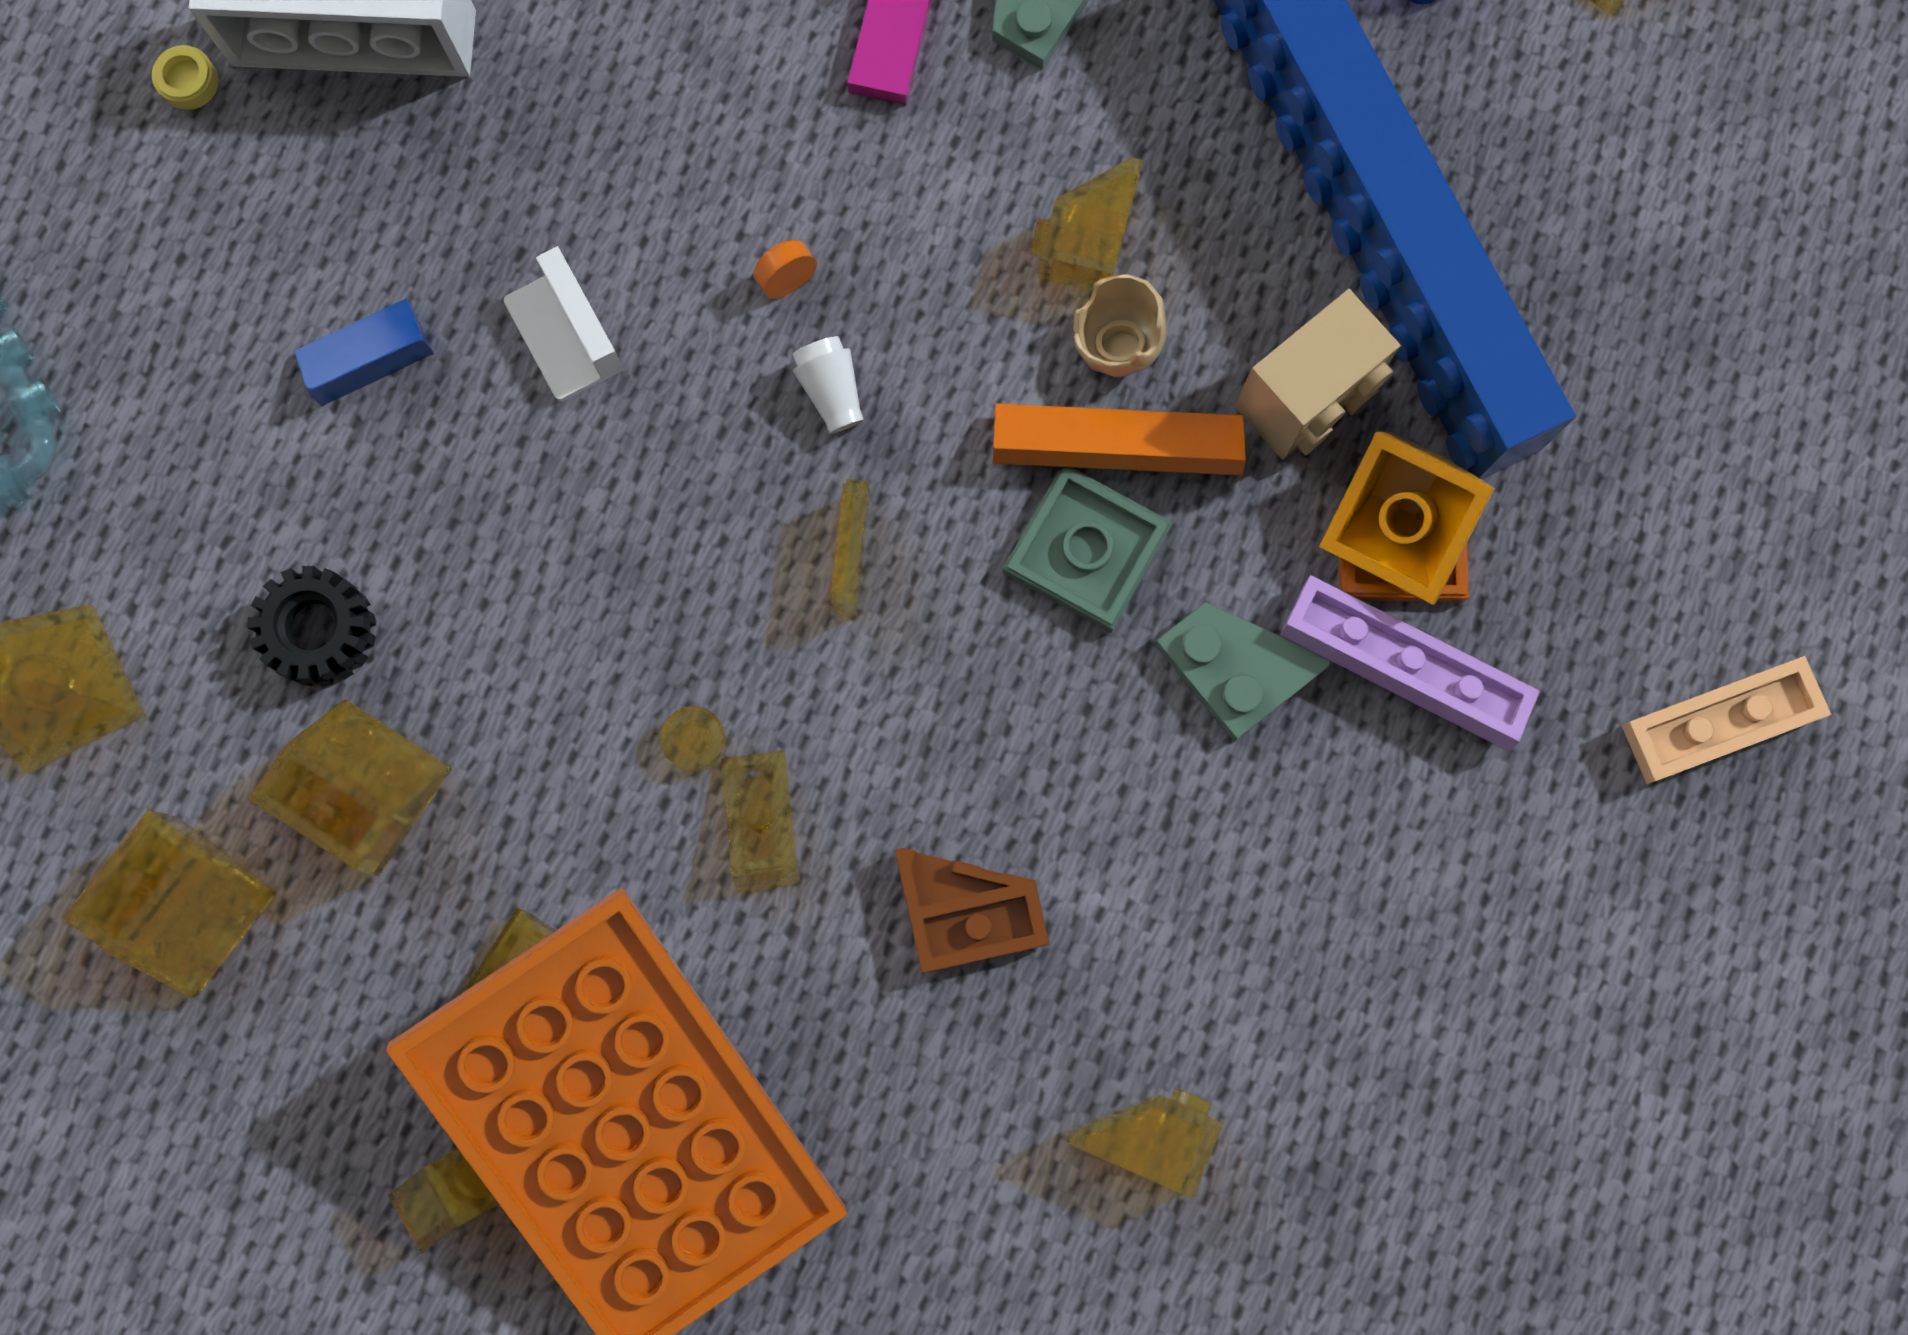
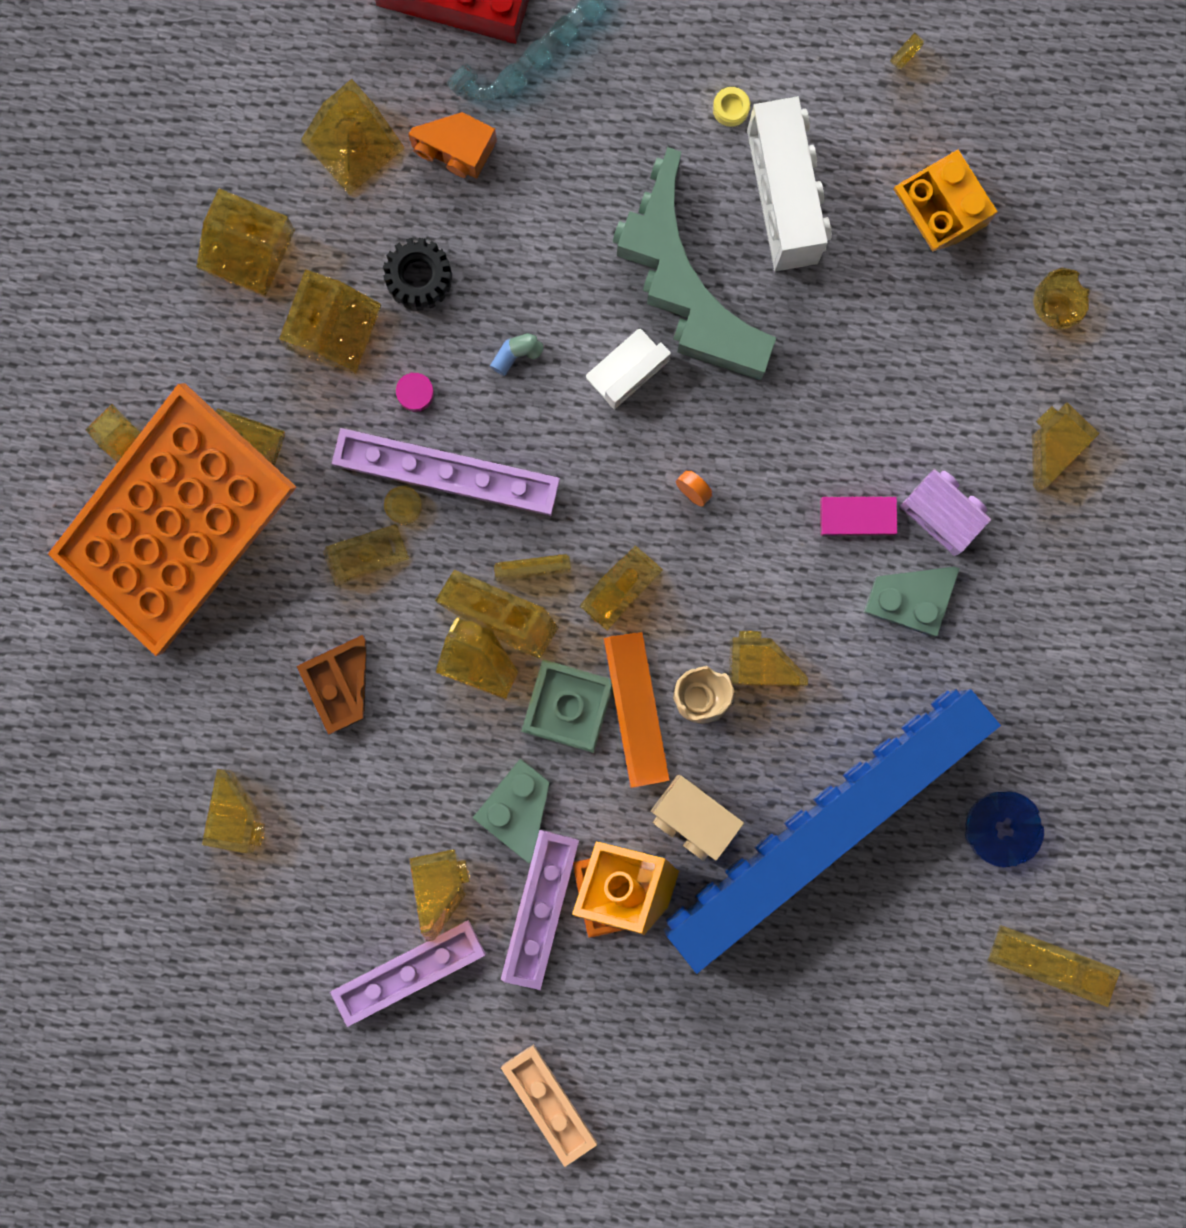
camera: 75 degrees right, 5 degrees up
blue slope [294,298,434,406] -> none
white cone [793,336,864,434] -> none
none -> lavender plate [330,920,486,1027]
none -> lavender plate [332,428,560,516]
none -> dark pink tile [396,373,434,412]
none -> orange slope [408,112,497,179]
none -> clear yellow slope [409,849,470,942]
none -> clear yellow slope [435,570,559,659]
none -> clear yellow slope [435,617,518,699]
none -> arm [490,333,544,376]
none -> clear yellow slope [580,545,663,631]
none -> sand green arch [613,147,776,380]

